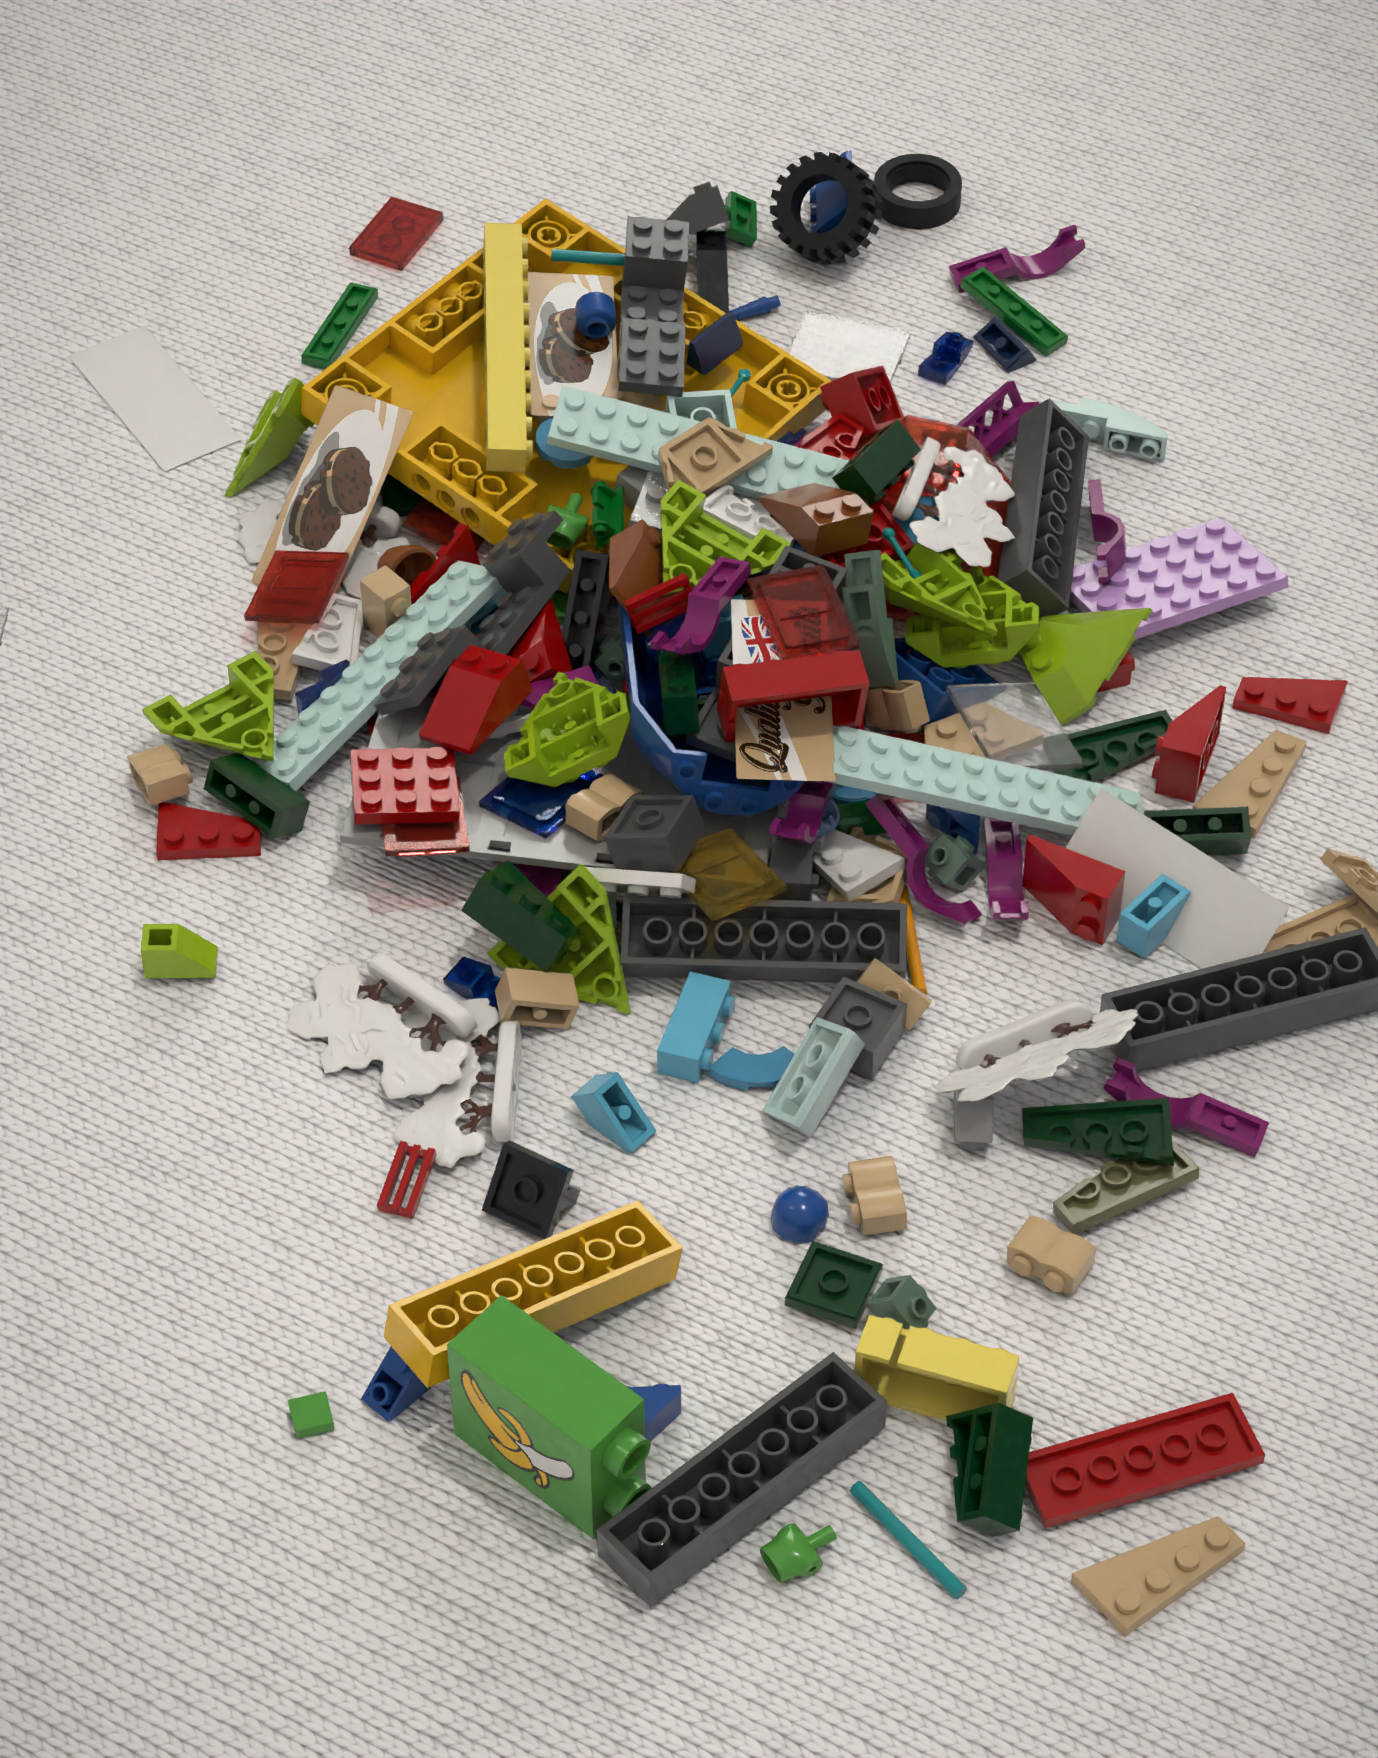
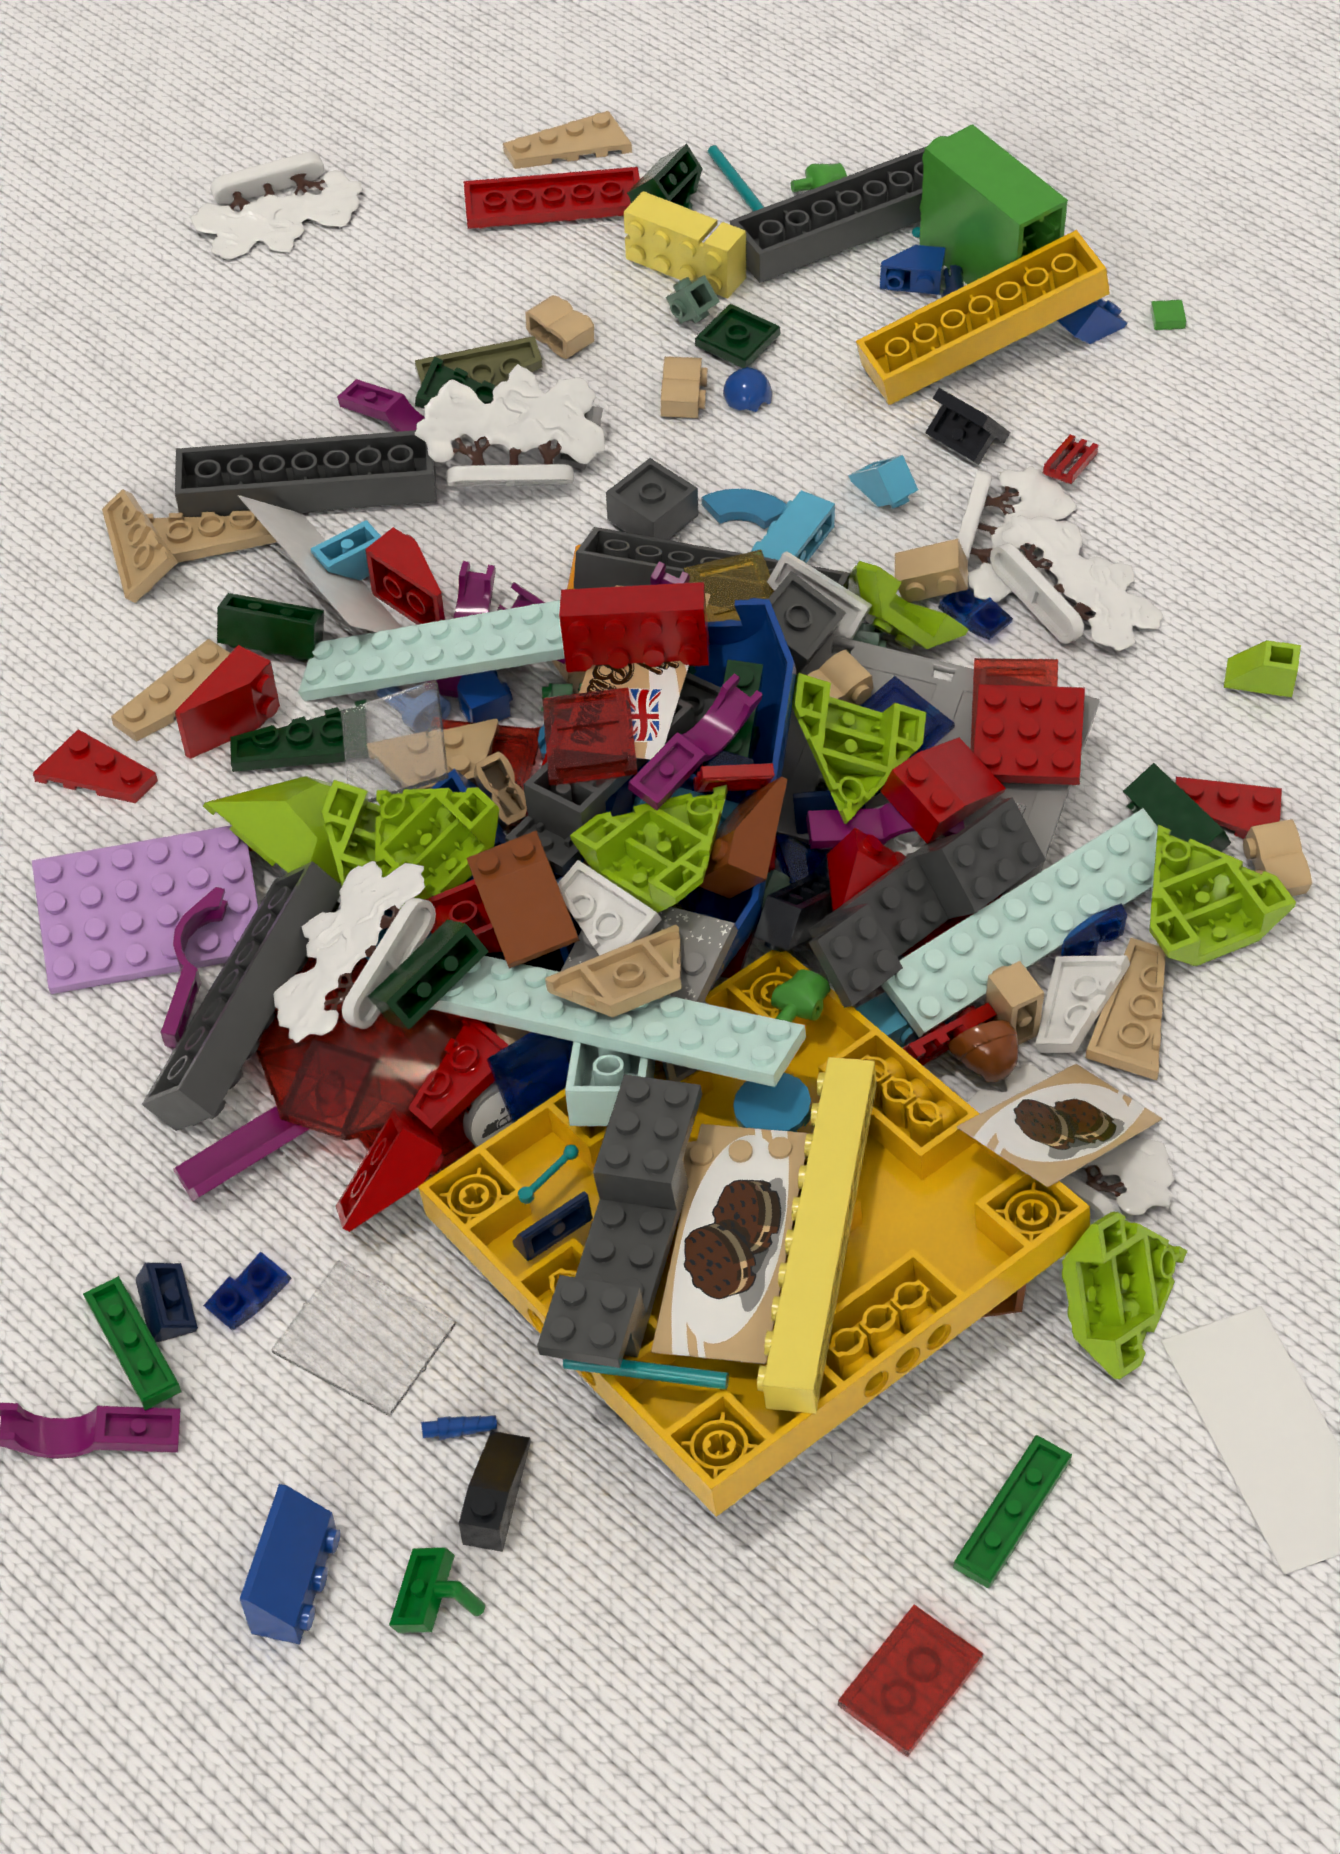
camera: 165 degrees left, 5 degrees up
clear red piece [244,550,350,624] -> none
dark green wedge [461,860,580,972] -> none
blue head [575,292,617,339] -> none
green hinge [591,481,624,549] -> none
dark grey slope [666,181,729,234] -> none
light aqua slope [762,1017,865,1138] -> none
black tyre [770,152,883,265] -> none
sand green slope [842,550,899,688] -> none
tan plate [856,958,932,1031] -> none
black tyre [874,154,962,230] -> none
teal hinge [882,527,921,579] -> none
light aqua slope [1052,397,1168,462] -> none

